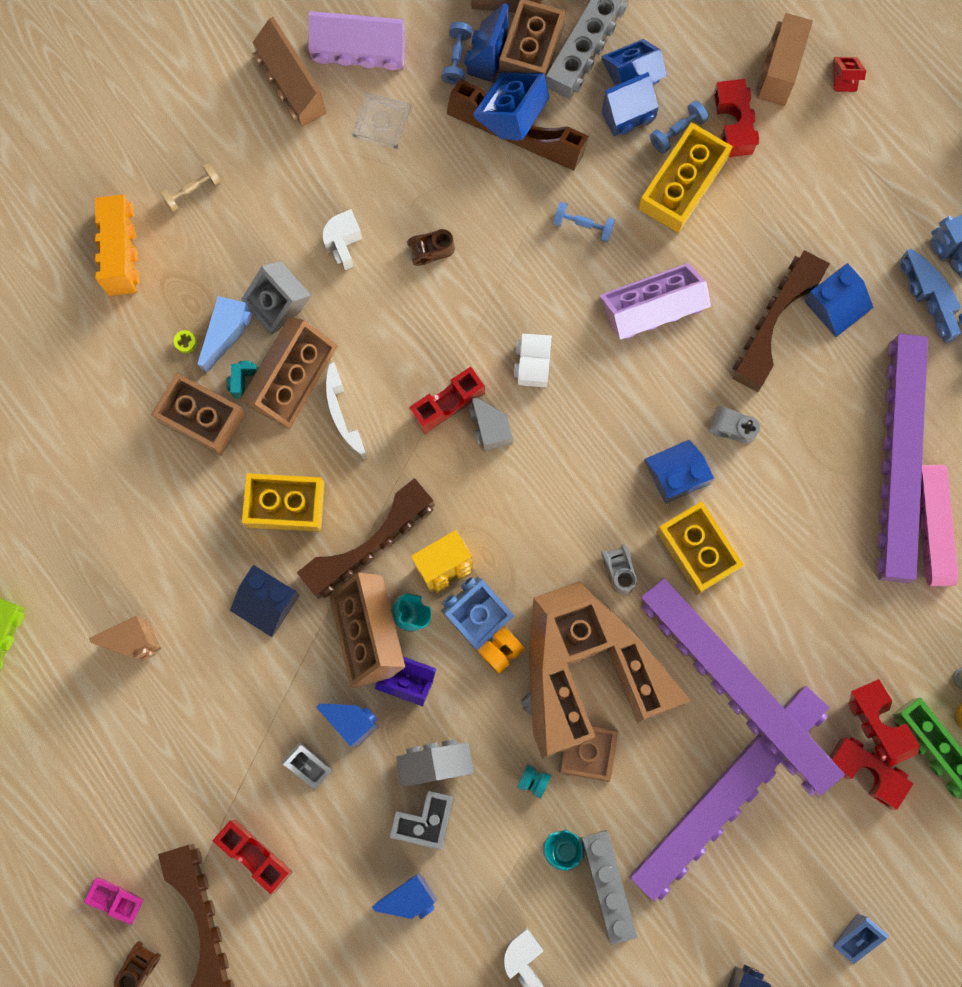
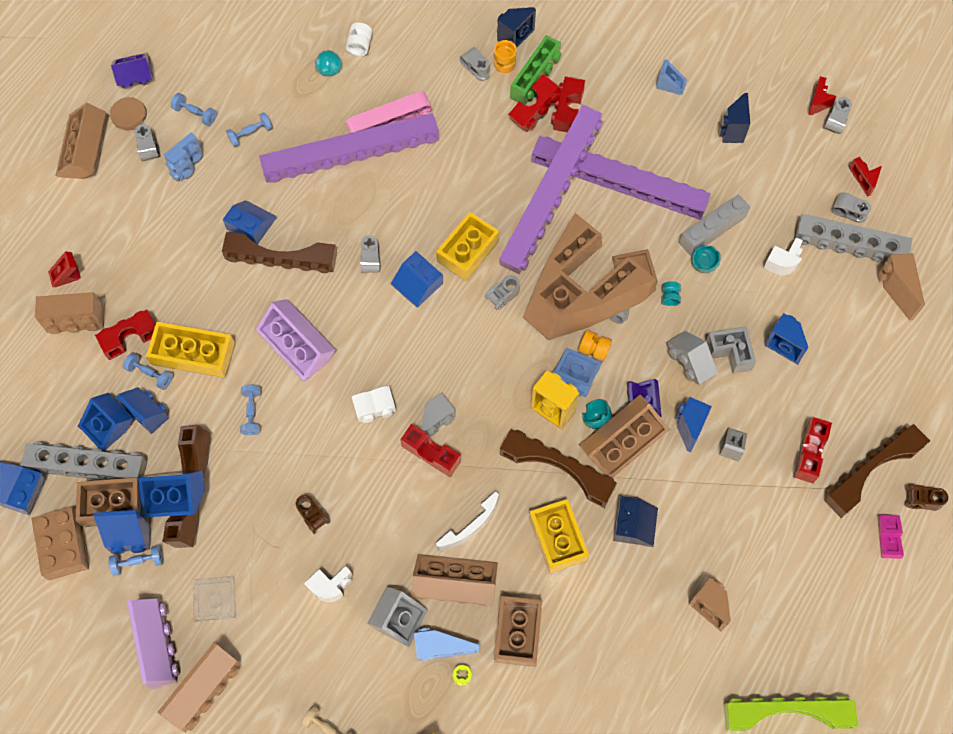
camera: 115 degrees left, 10 degrees down
teal bracket [227,361,258,399] -> none
medium blue slope [900,249,961,343] -> none

